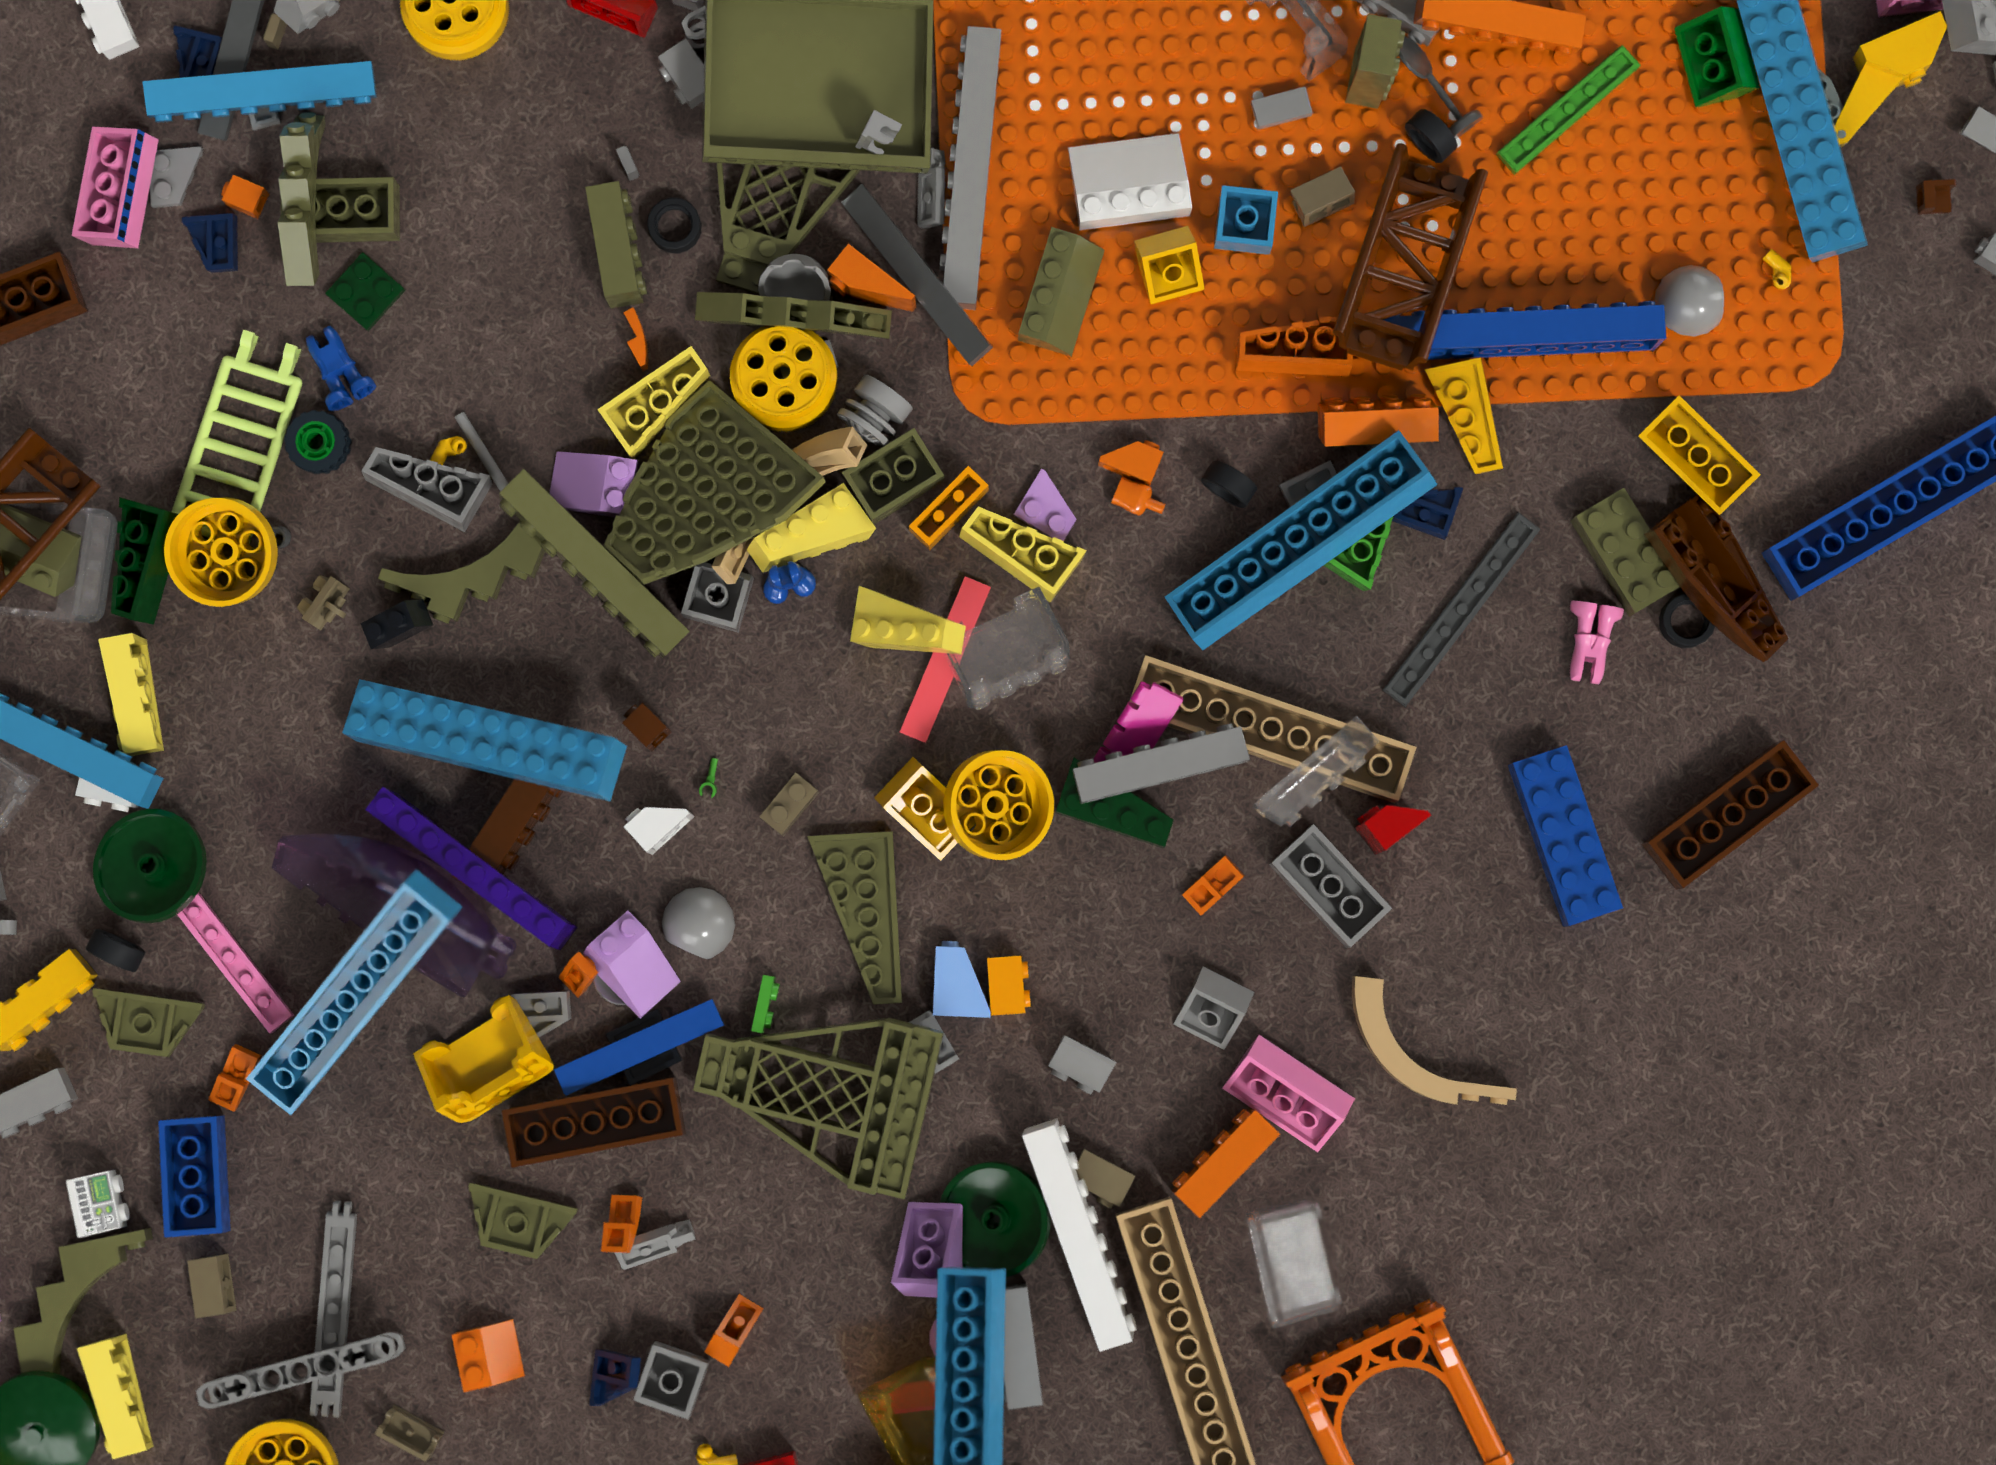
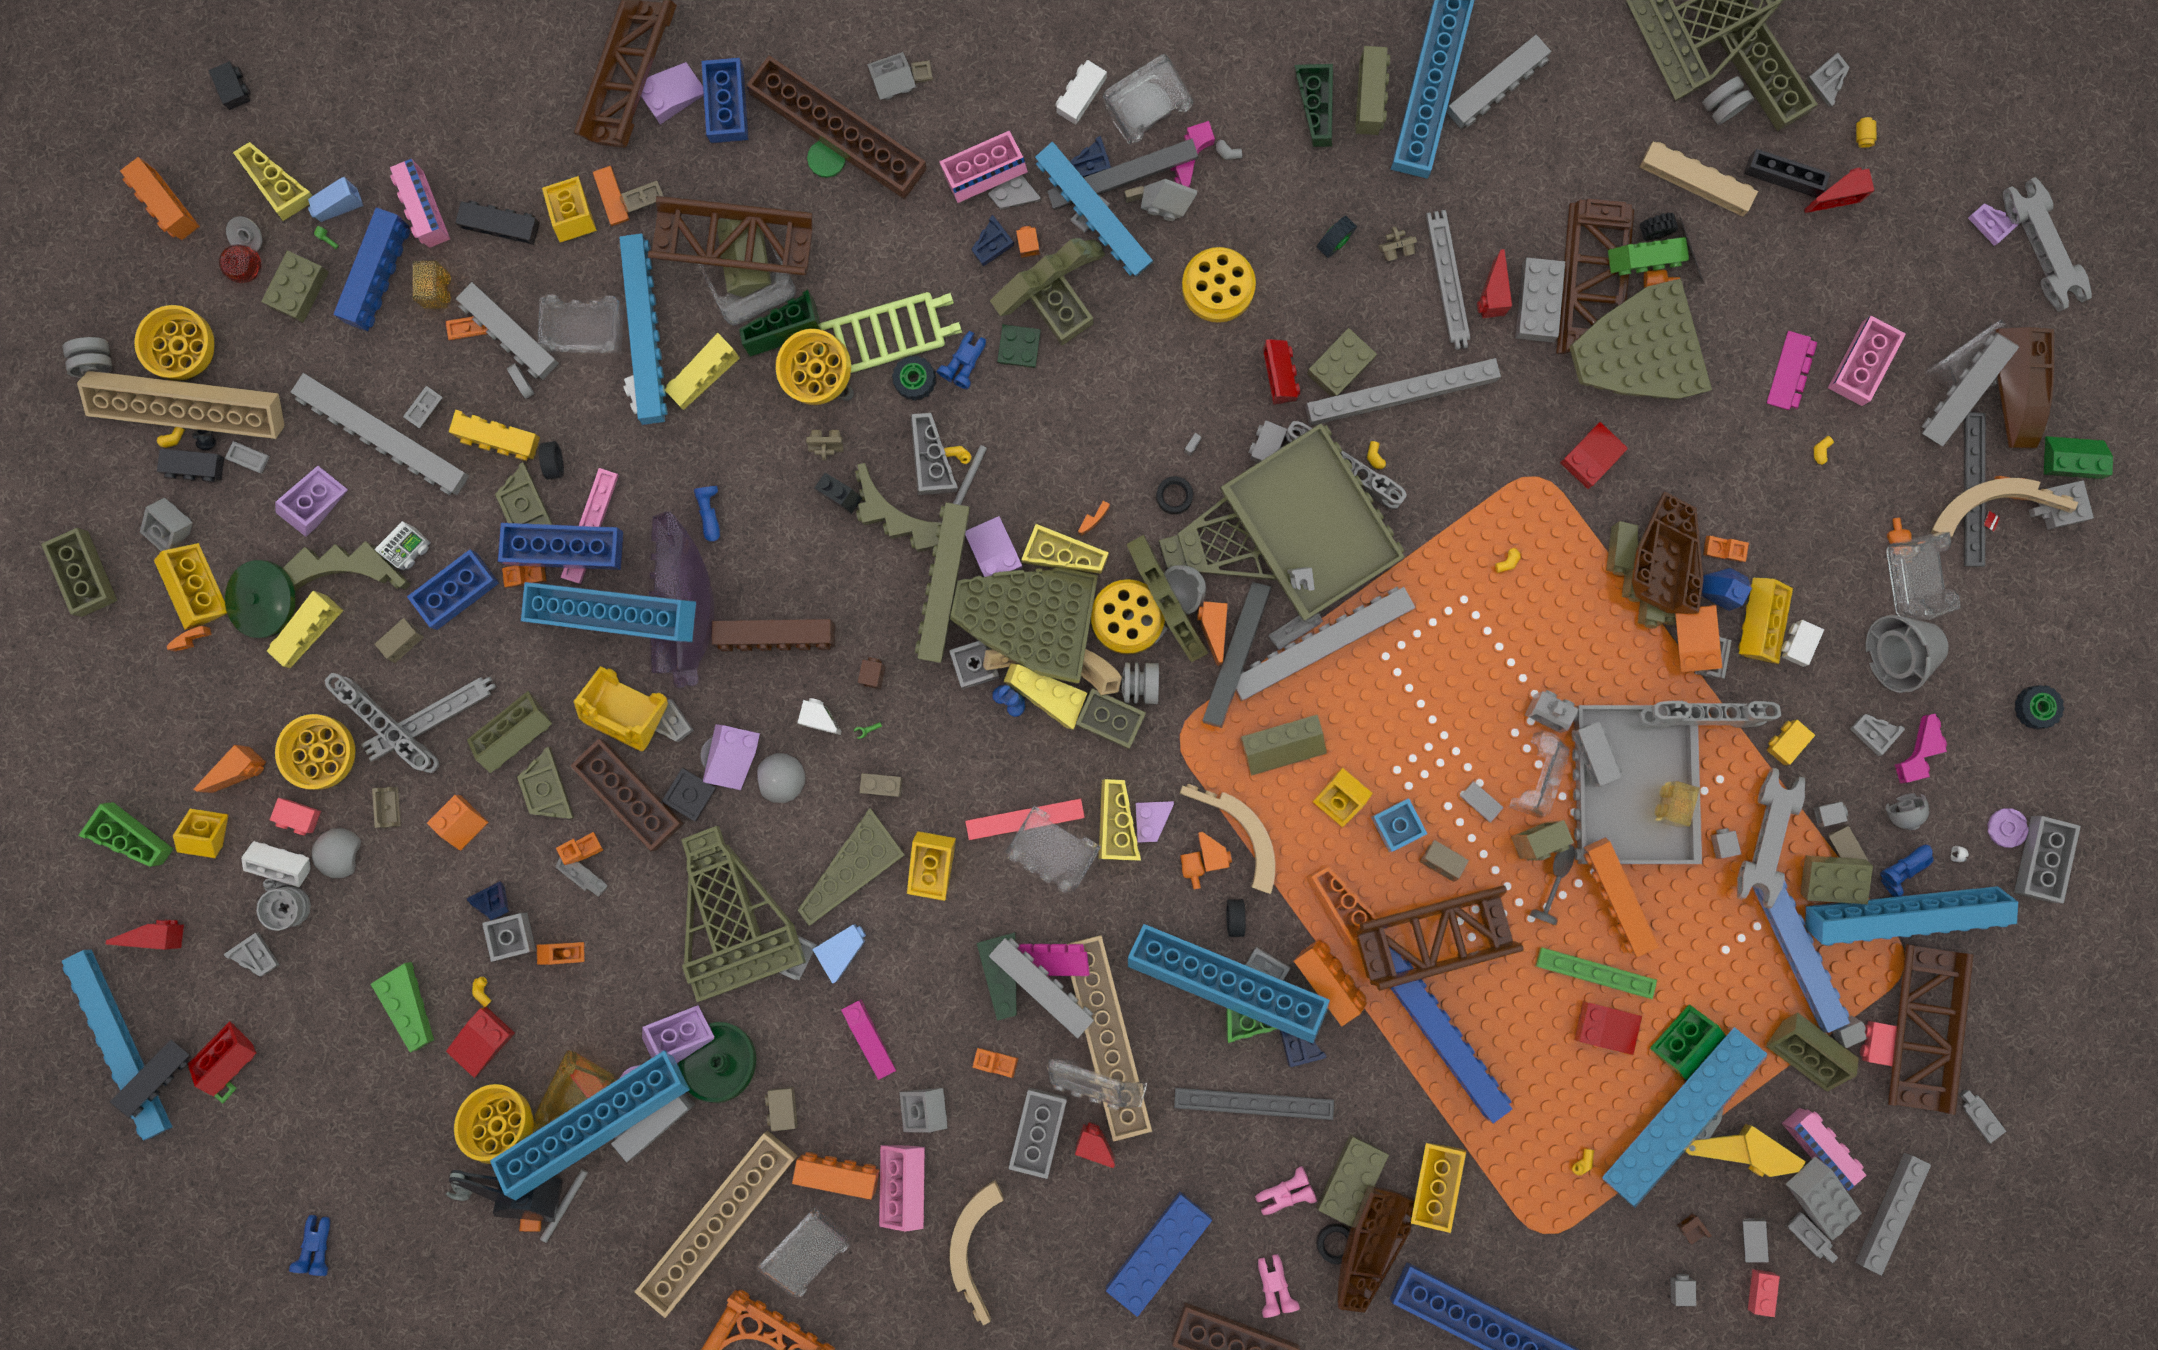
camera: 65 degrees right, 0 degrees up
dark green dish [93,809,207,923] -> none
dark azure brick [342,679,627,801] -> none
dark purple arch [365,787,578,950] -> none
blue tile [554,999,724,1096] -> none
orange plate [558,952,599,998] -> none
olive brick [585,181,647,309] -> none
bright green plate [751,975,780,1034] -> none
light yellow wedge [850,586,966,654] -> none
light orange brick [909,466,989,551] -> none
yellow wheel [944,750,1054,860] -> none
light orange brick [987,956,1031,1016] -> none
white brick [1022,1118,1137,1352] -> none
light grey slope [1048,1035,1116,1094] -> none
white slope [1068,133,1192,231] -> none
black tyre [1405,109,1458,163] -> none
yellow wing [1425,357,1503,474] -> none
light grey cylinder [1655,265,1724,337] -> none
none -> olive slope [467,691,552,773]
none -> blue brick [498,523,623,570]
none -> blue piece [694,486,720,542]
none -> dark pink slope [841,1000,896,1080]
none -> tan arch [1179,784,1275,894]
none -> bright pink piece [1258,1254,1300,1318]
none -> red slope [1574,1001,1642,1055]

